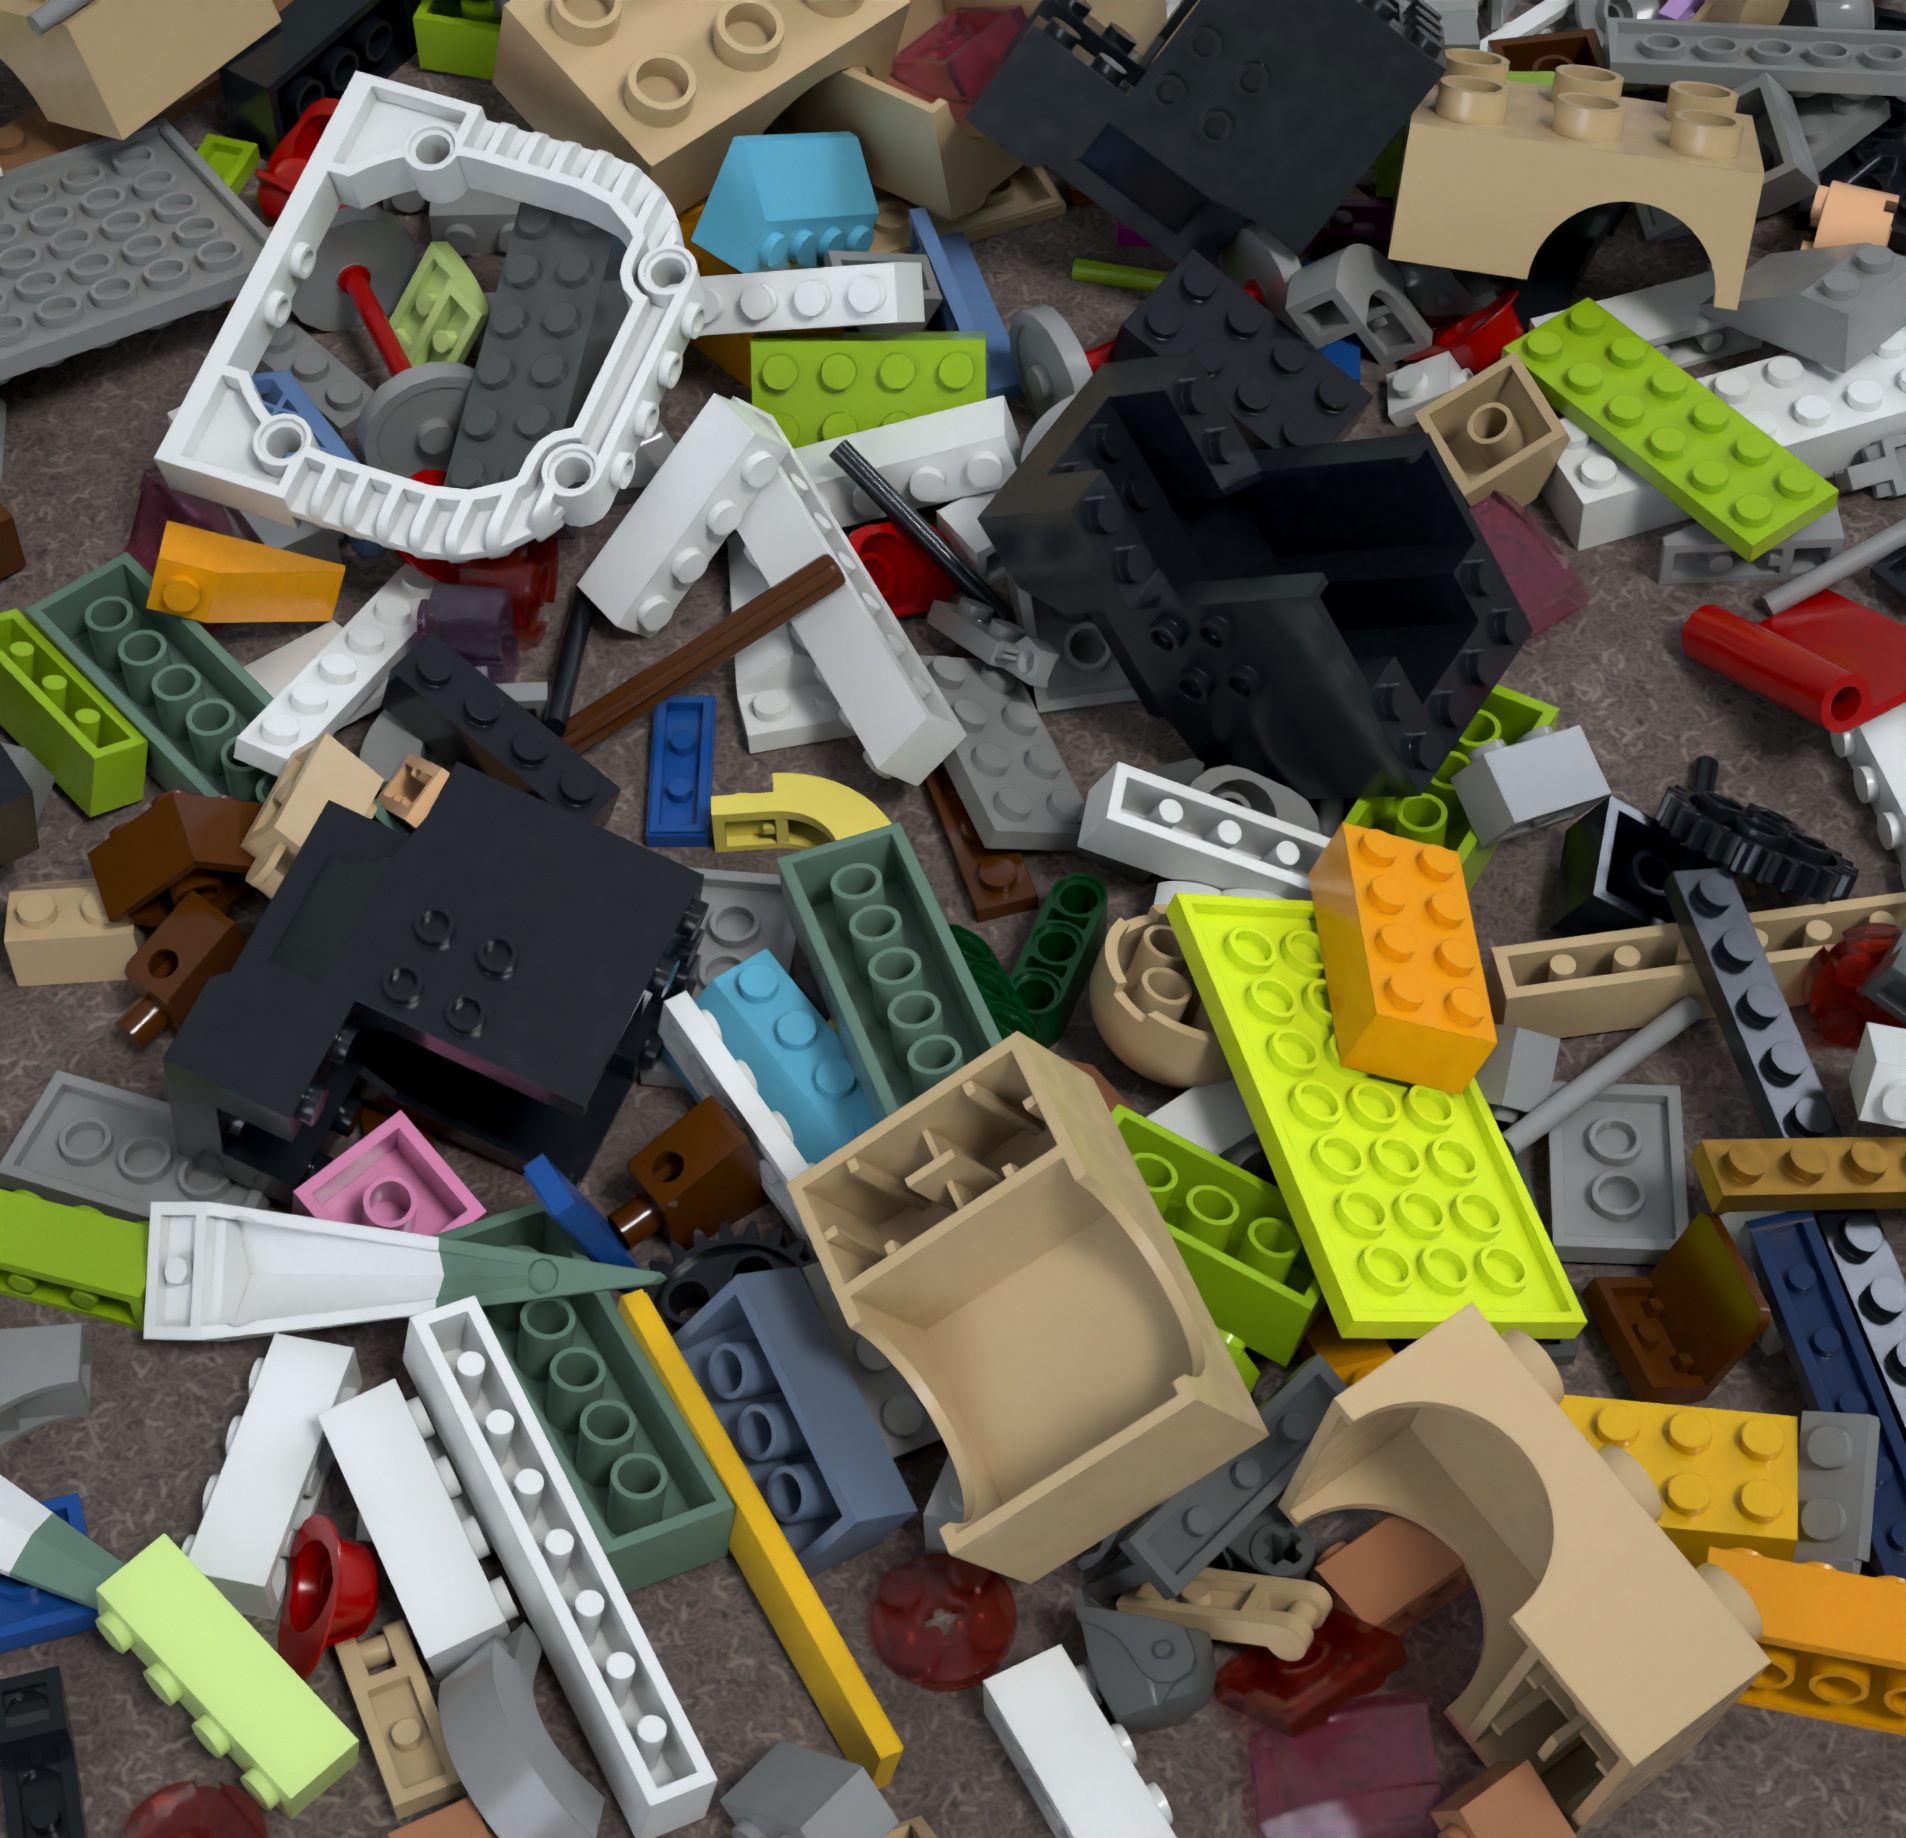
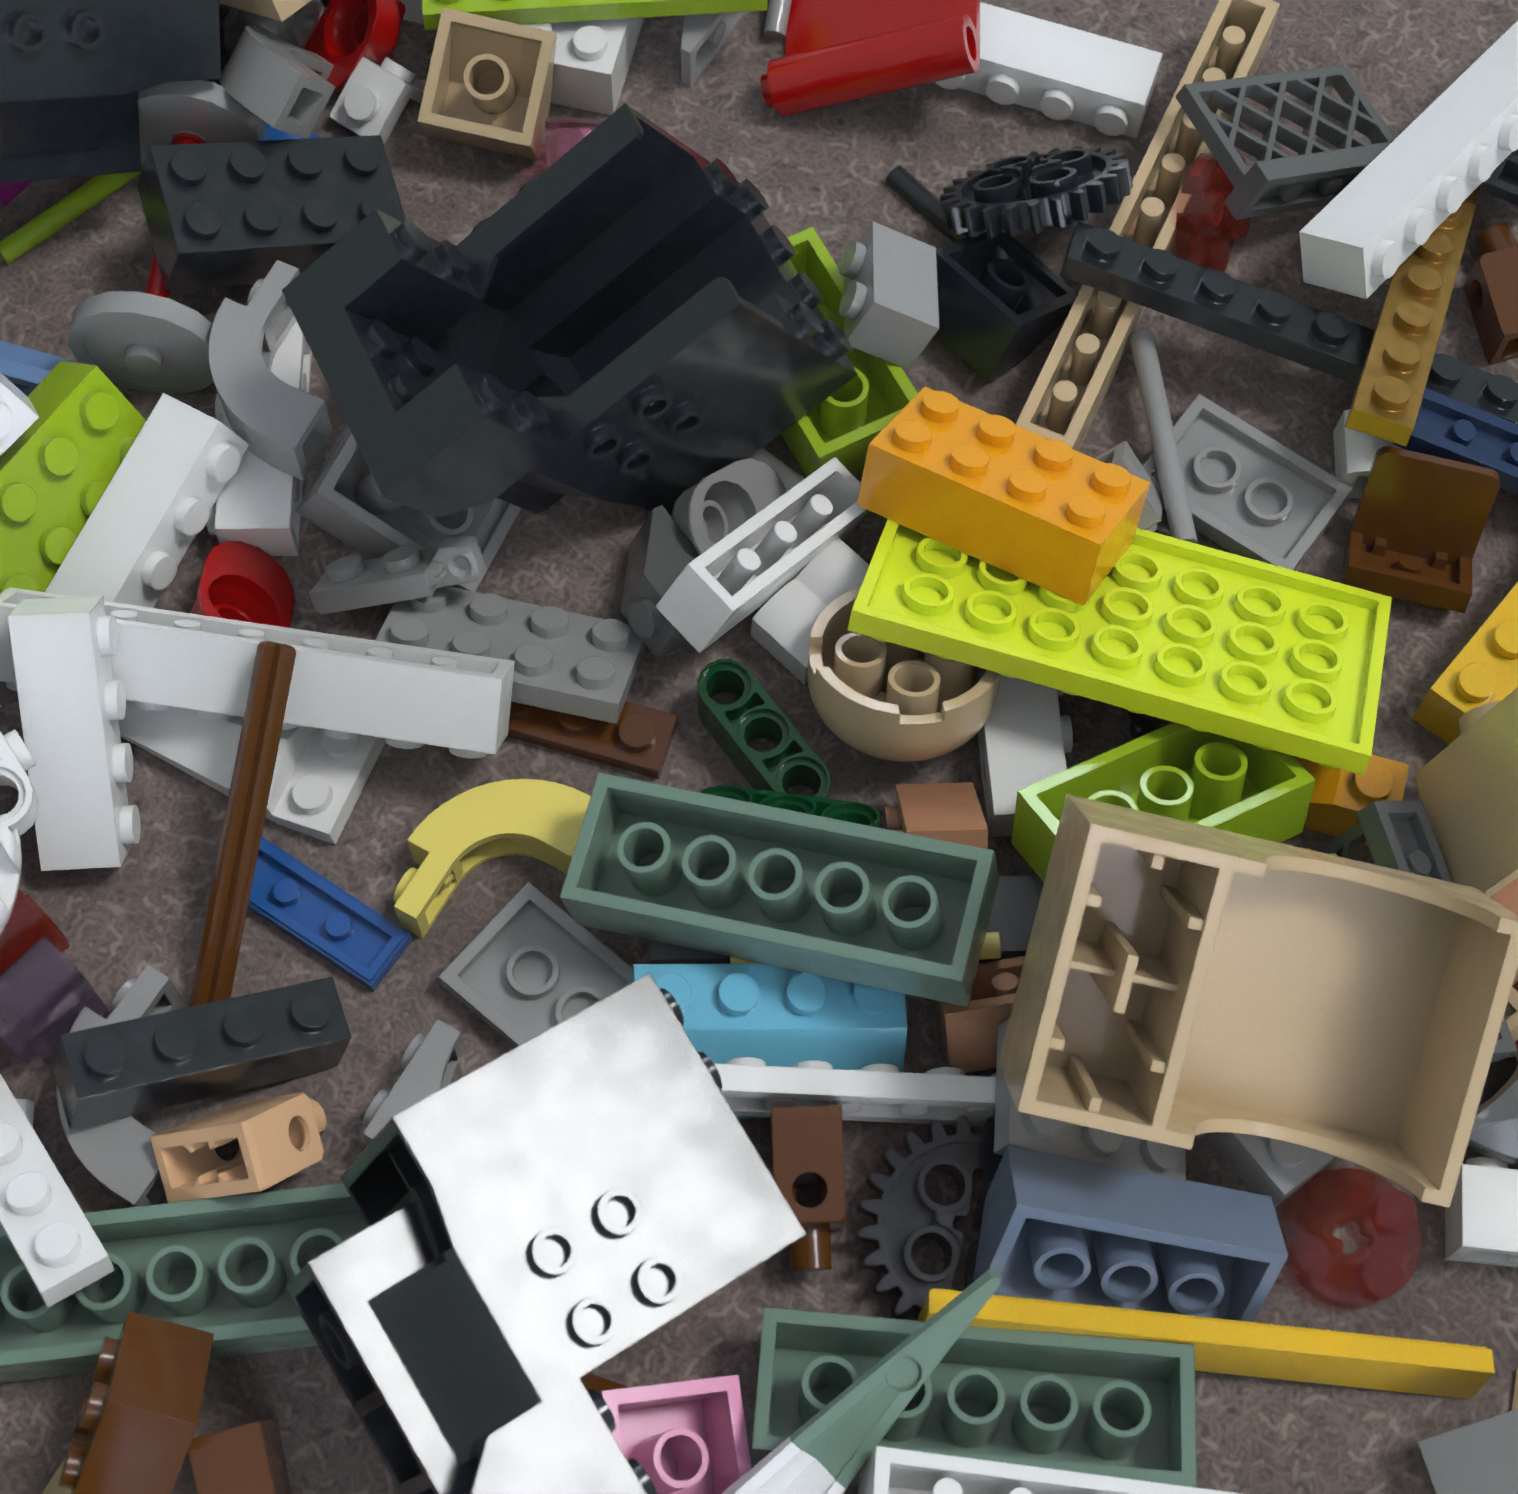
camera: 60 degrees left, 15 degrees up
tan brick [240,732,385,900] -> none
blue tile [523,1153,644,1293] -> none
black bar [542,577,596,737] -> none
black bar [829,439,1013,620] -> none

